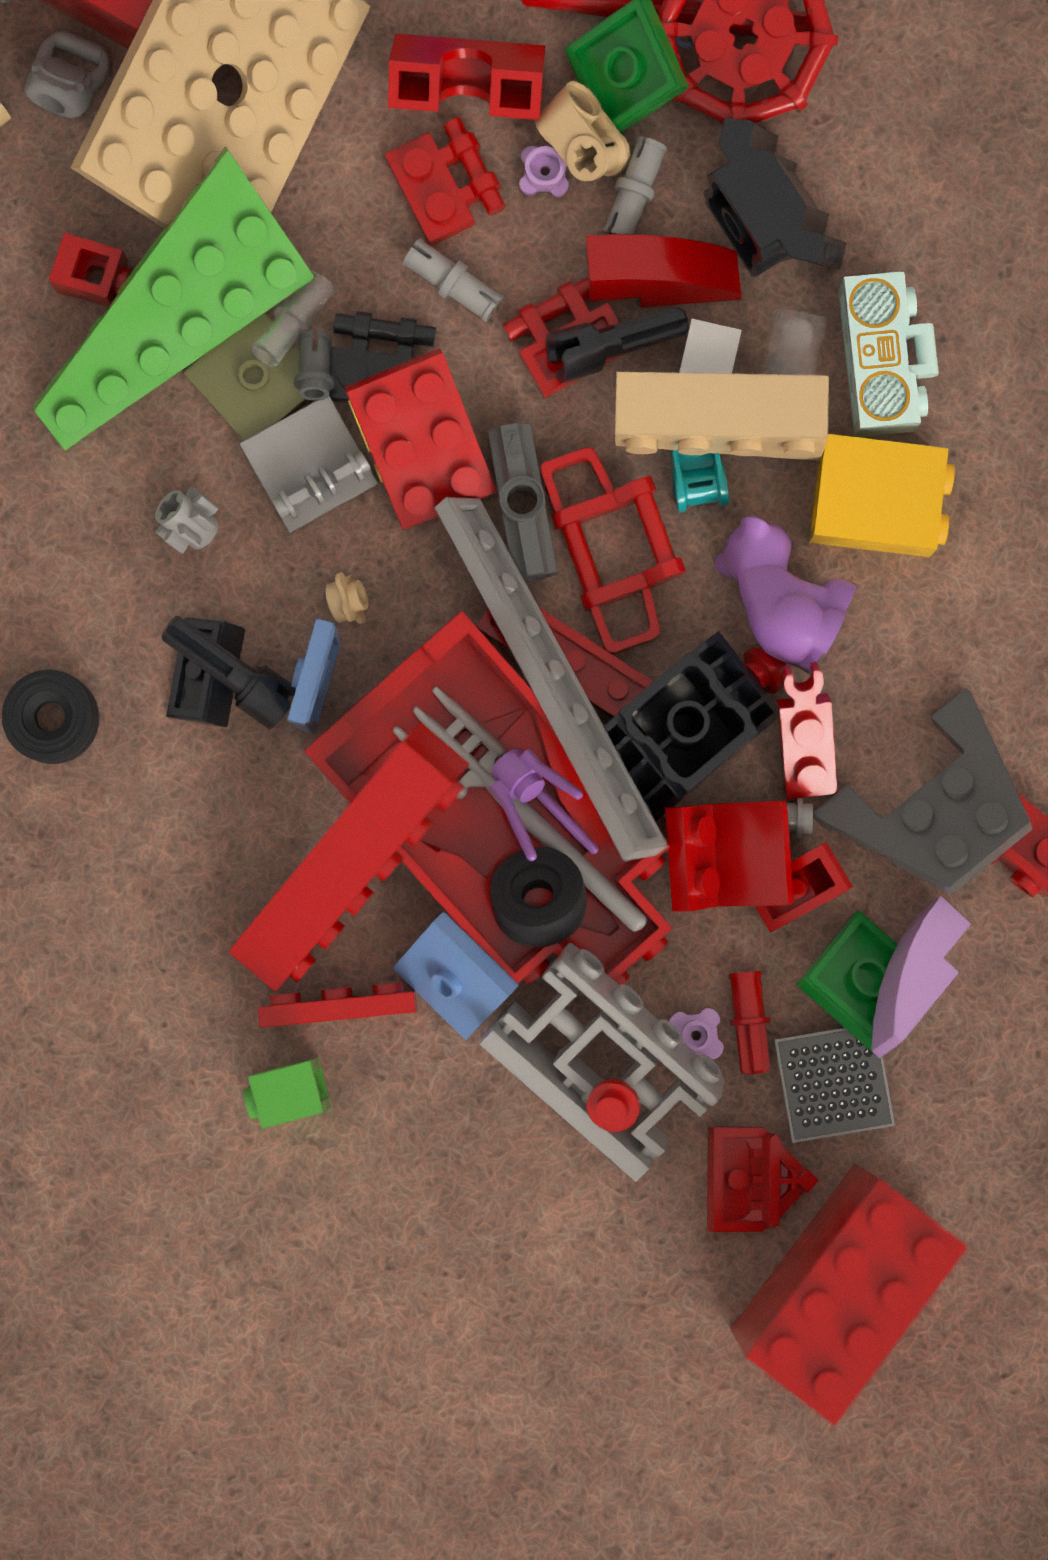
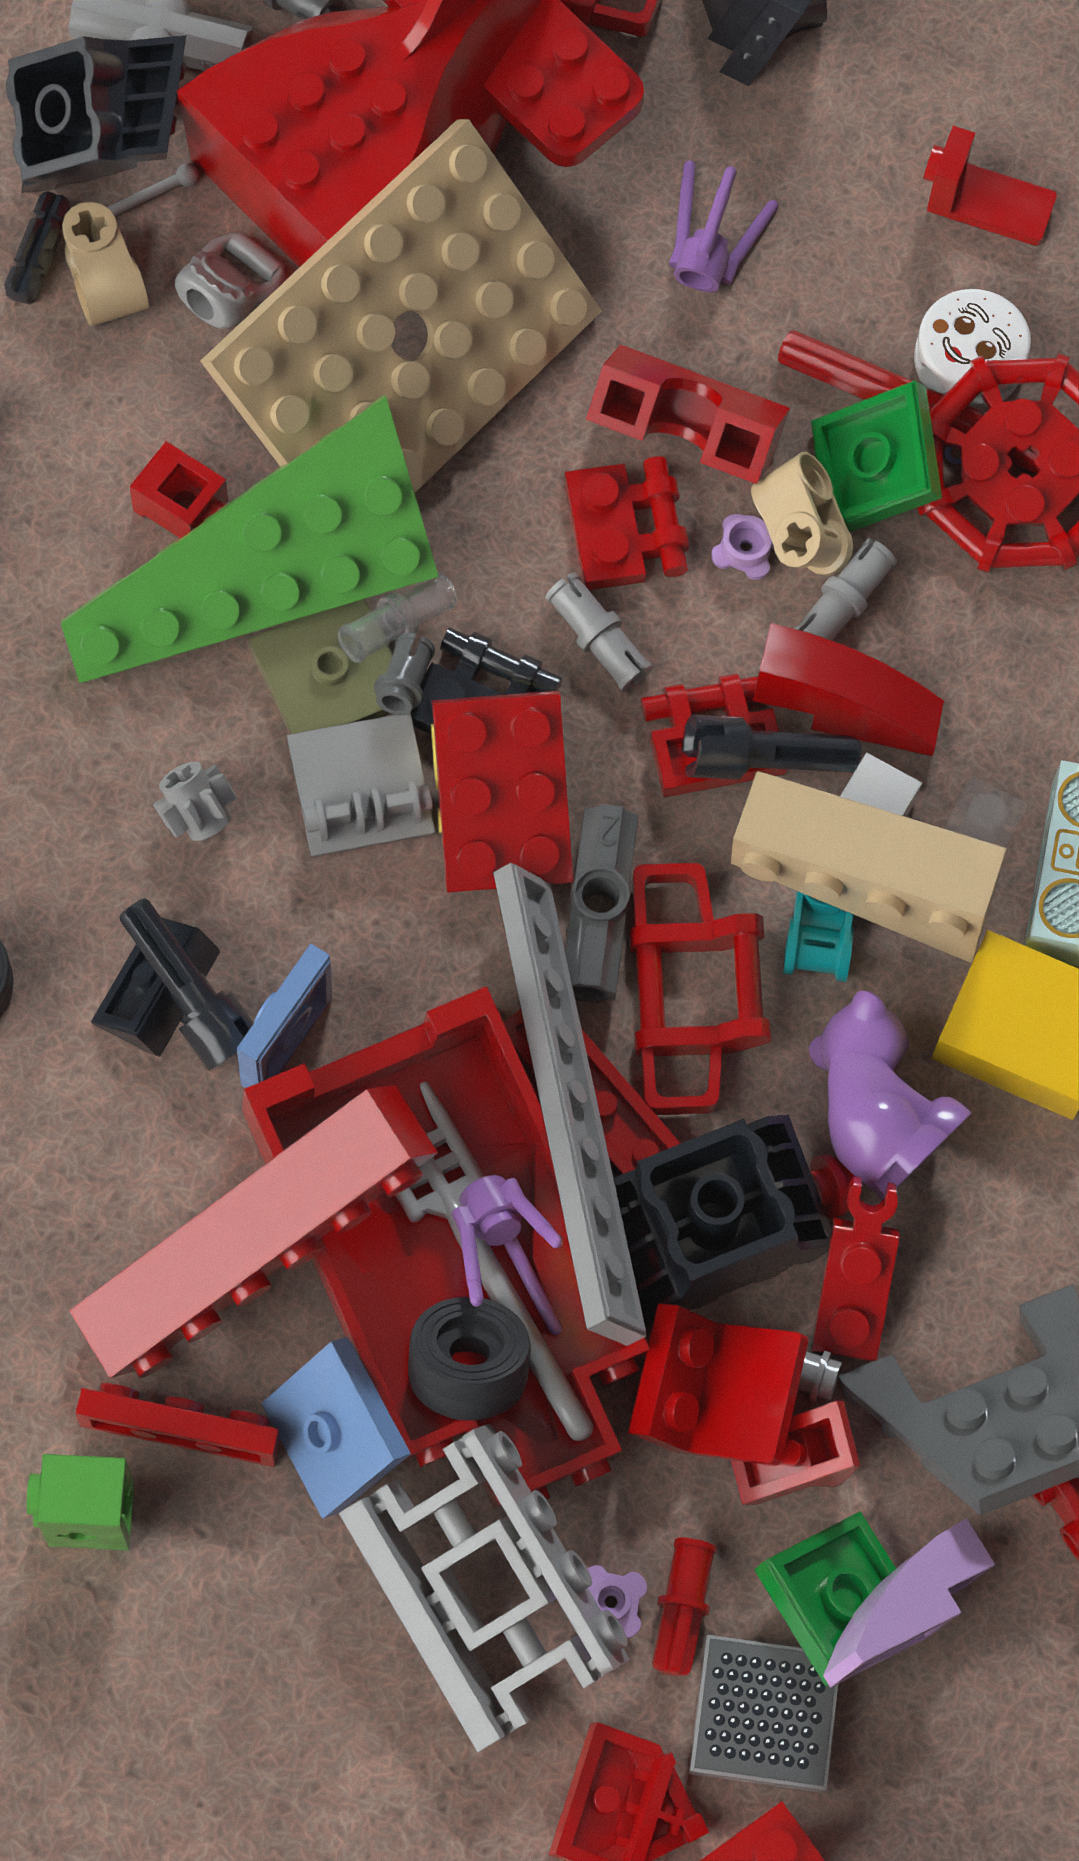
camera: 10 degrees right, 15 degrees down
tan plate [326,572,369,624] -> none
red plate [587,1079,640,1132] -> none
black slope [704,117,847,277] -> none

